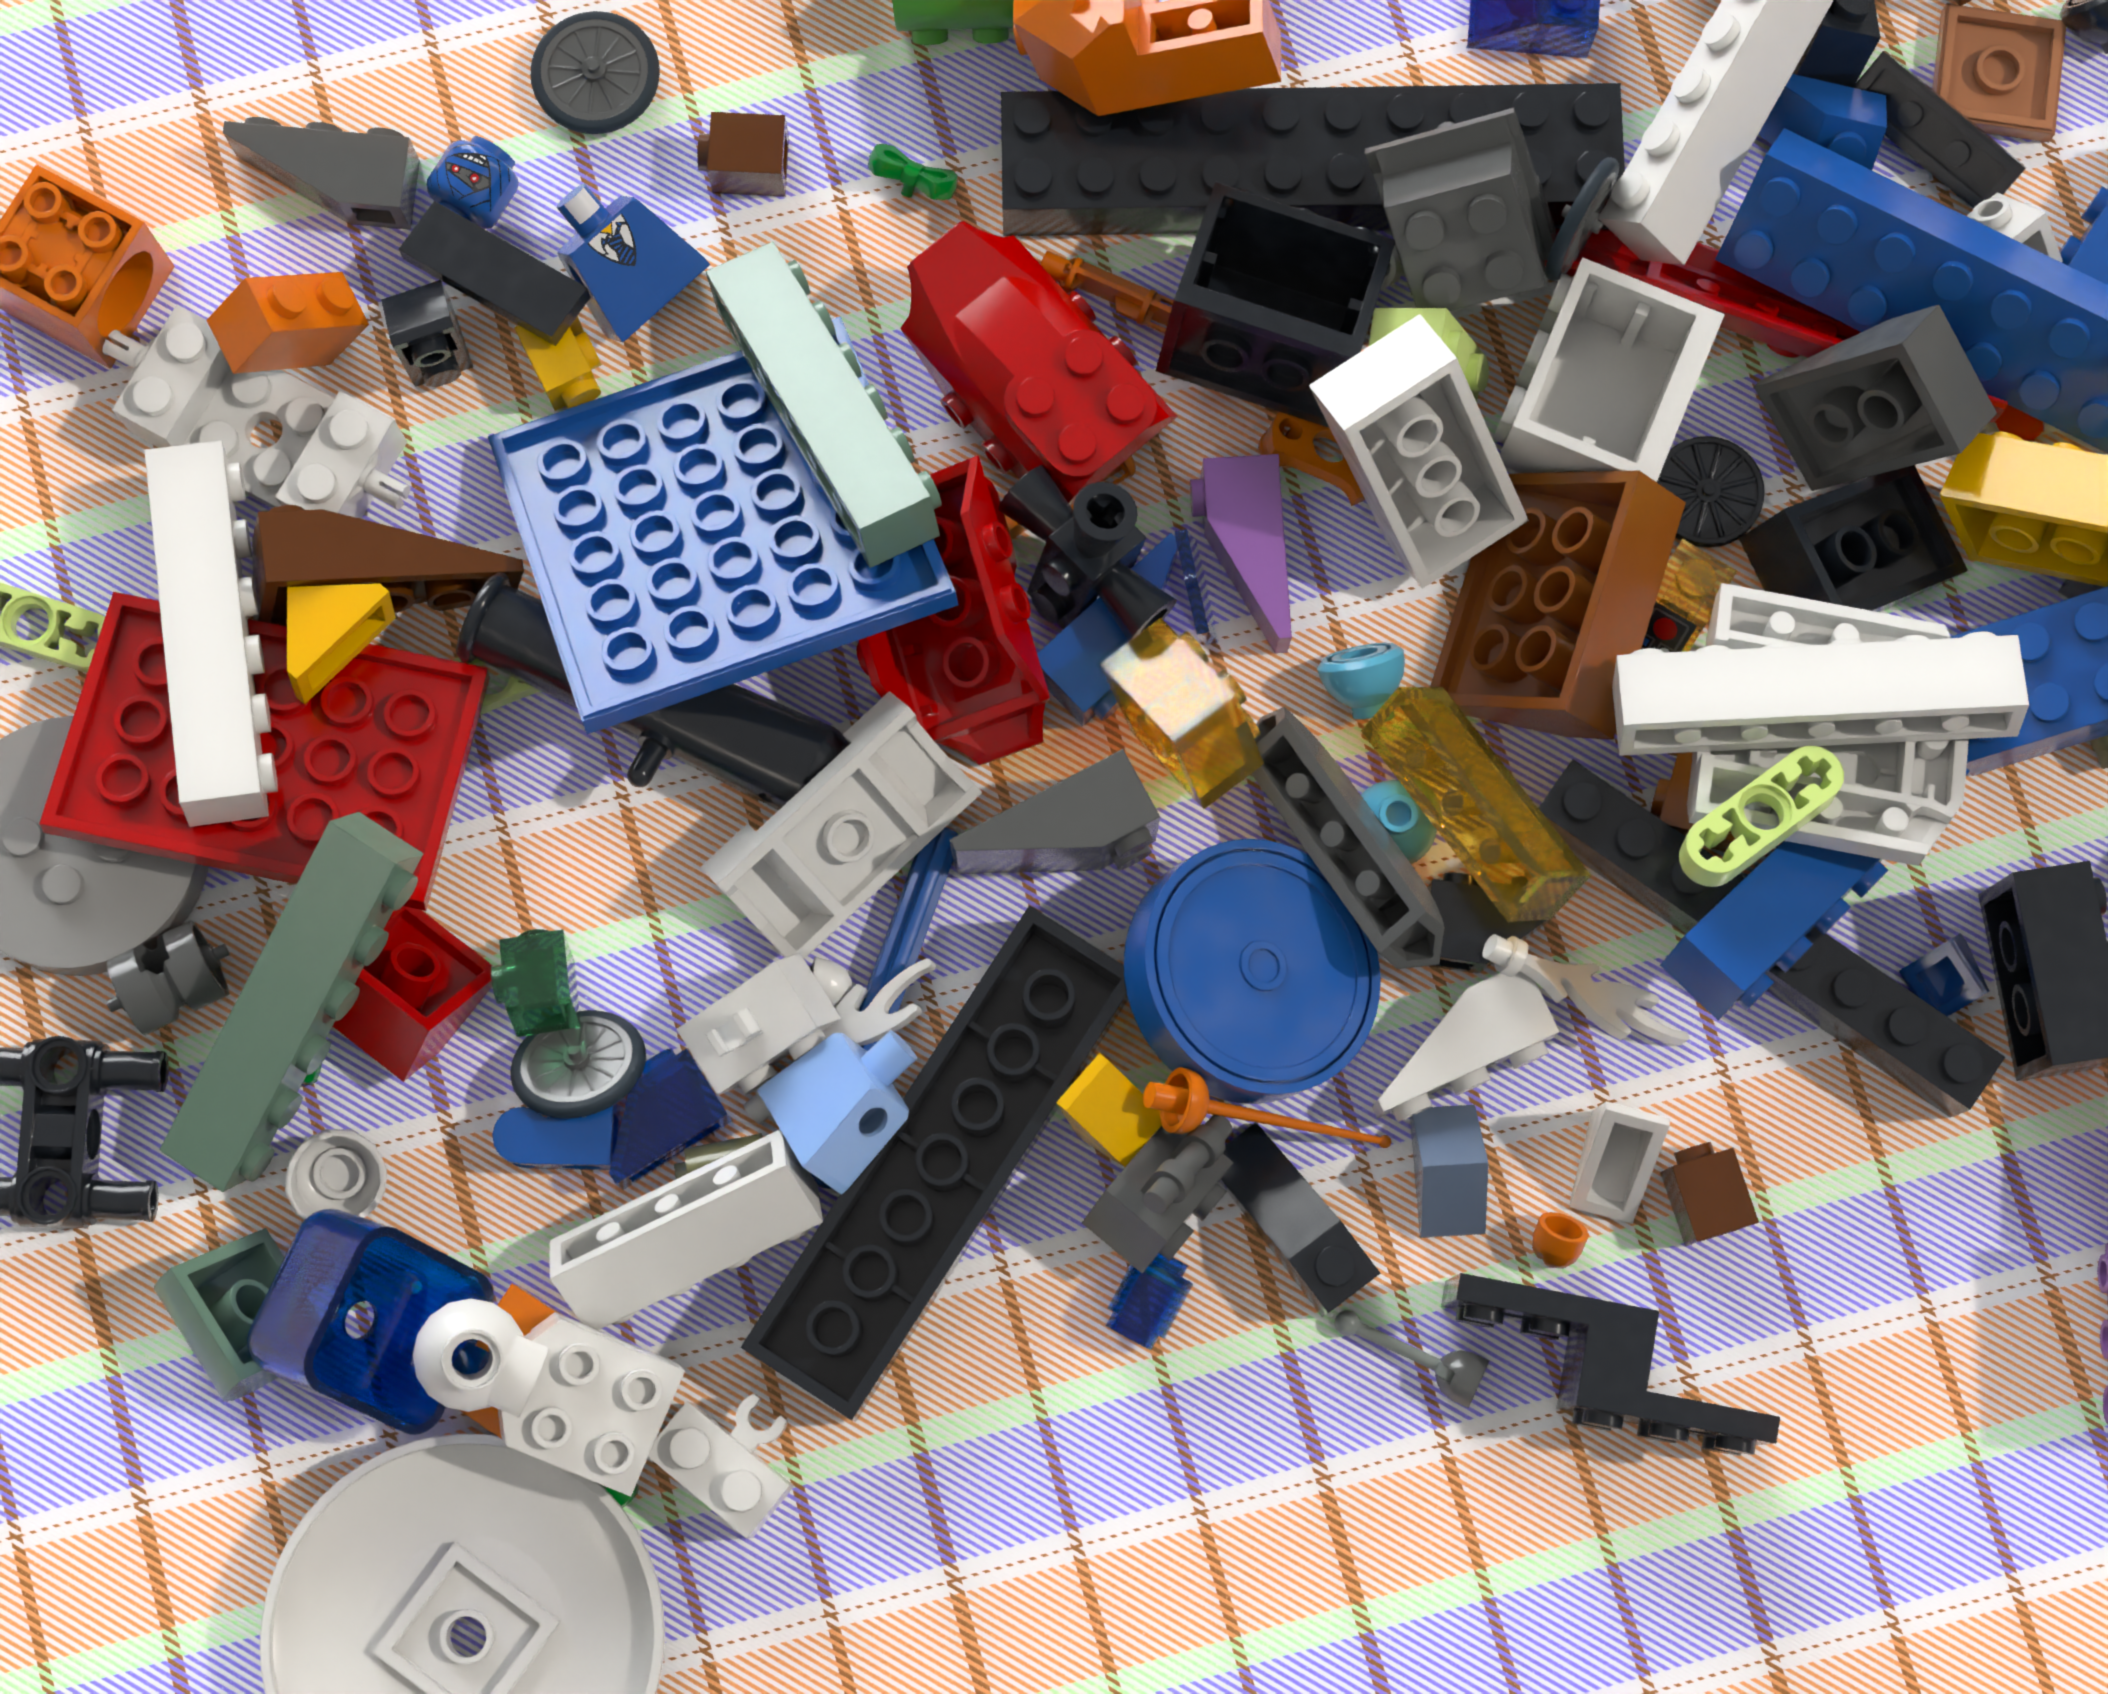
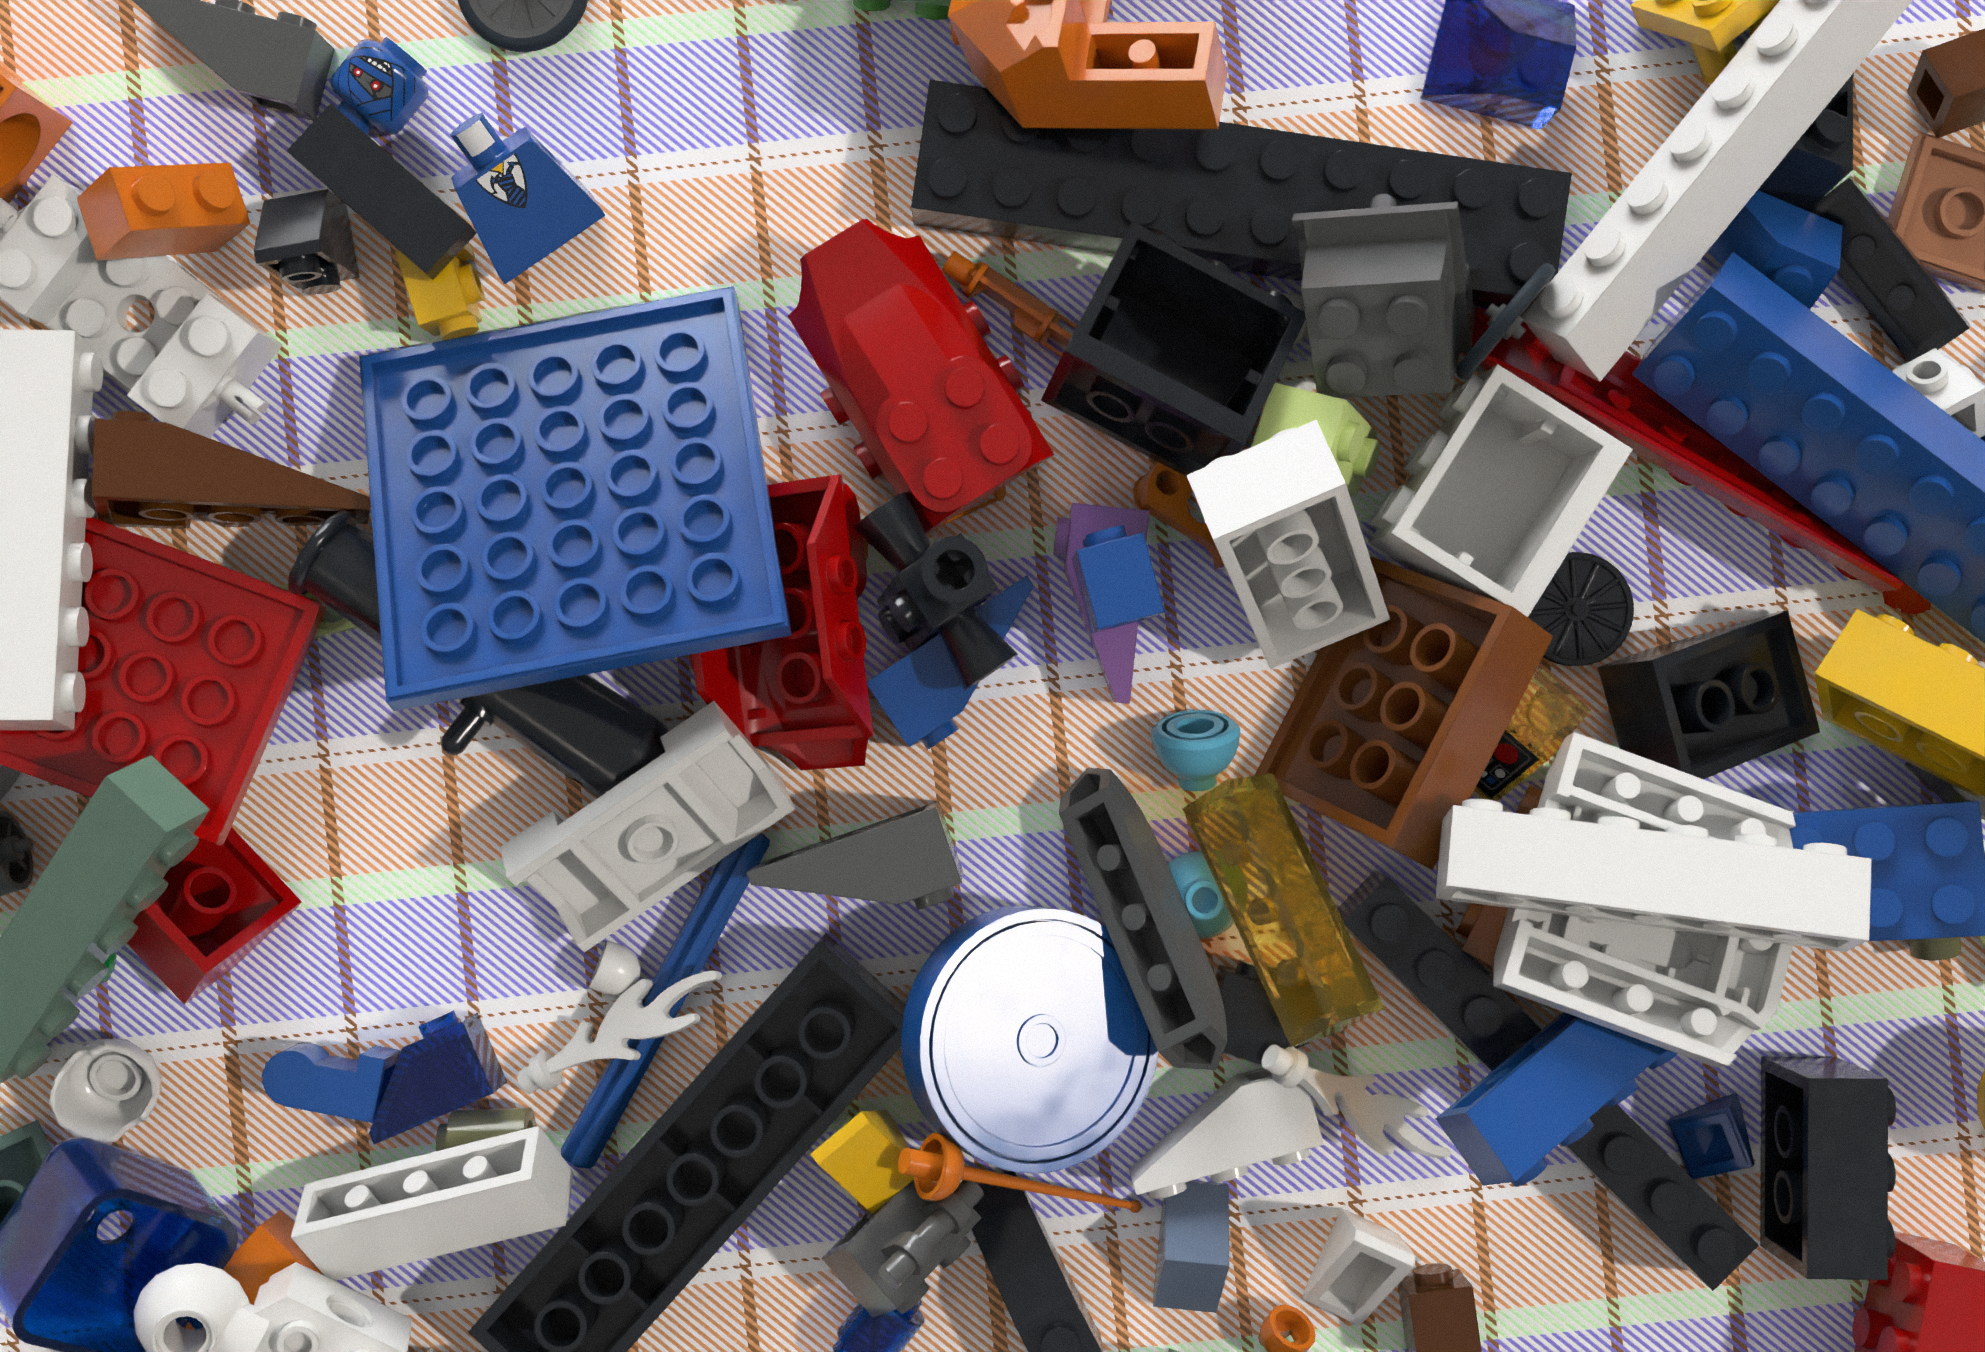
camera: 10 degrees right, 10 degrees up
yellow slope [287,583,396,704] -> none
clear green brick [491,929,581,1037] -> none
dark grey wheel [510,1010,646,1119] -> none
white brick [676,953,841,1095] -> none
reddish brown brick [697,112,789,197] -> none
brick [705,241,942,568] -> none
light blue torso [757,1030,917,1195] -> none
green piece [868,143,958,200] -> none
clear yellow brick [1100,618,1264,809] -> none
clear blue piece [1174,529,1219,645] -> none
yellowish green beam [1679,746,1844,887] -> none
dark grey slope [1754,305,1997,491] -> none
none -> blue brick [1072,525,1165,634]

